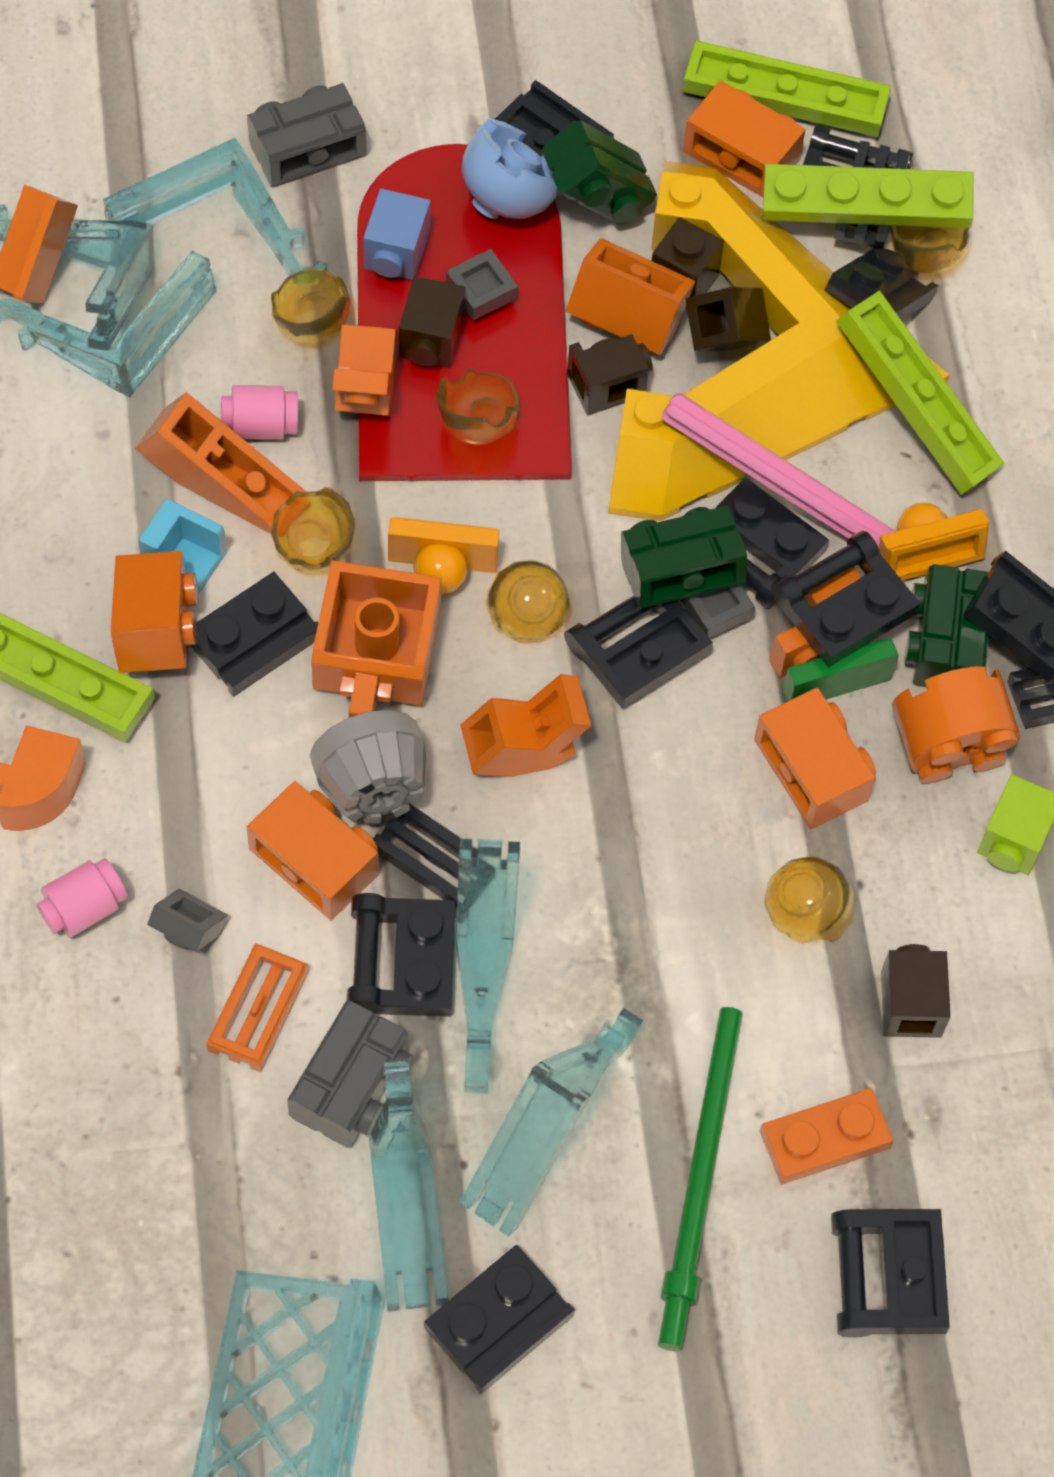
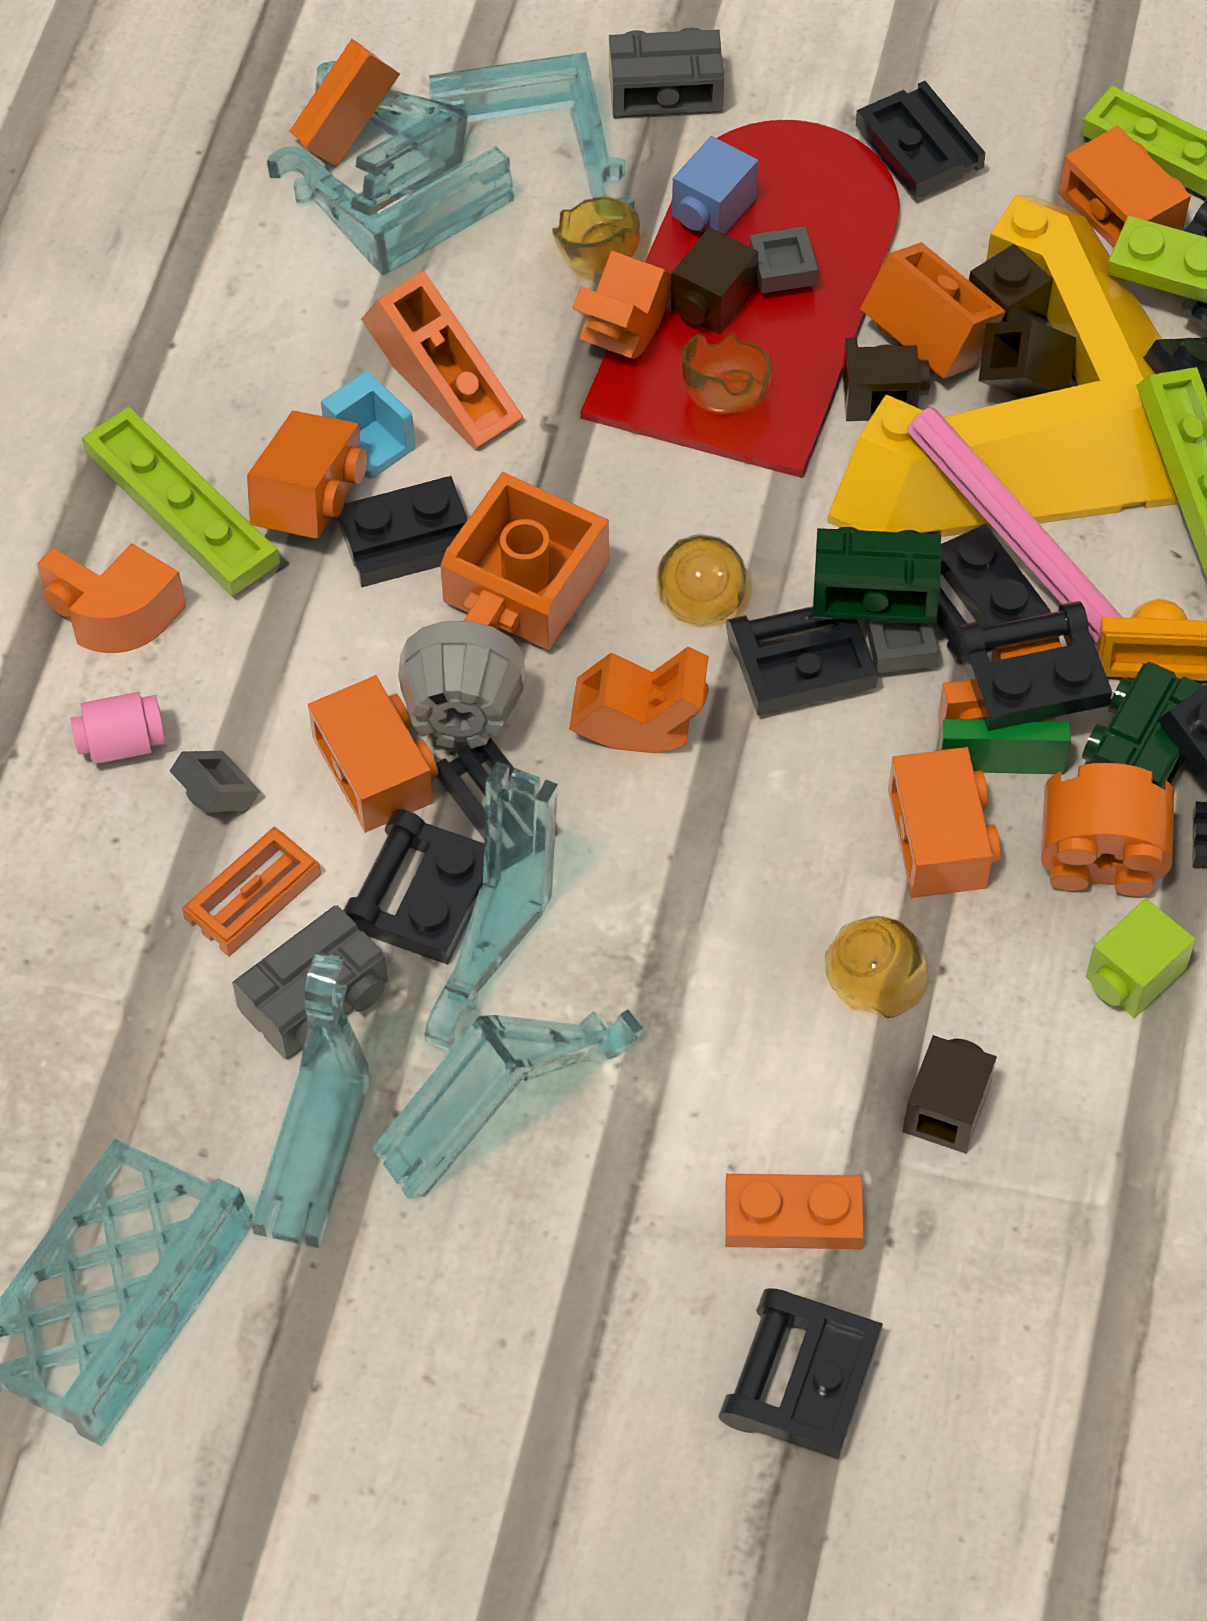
camera: 25 degrees right, 5 degrees down
bright pink brick [221,385,298,440] -> none
clear yellow hair [270,487,356,573] -> none
light orange tile [388,517,500,595] -> none
black plate [424,1244,575,1394] -> none
light blue cylinder [461,119,559,219] -> none
dark green brick [541,120,657,224] -> none
green bar [658,1007,743,1351] -> none

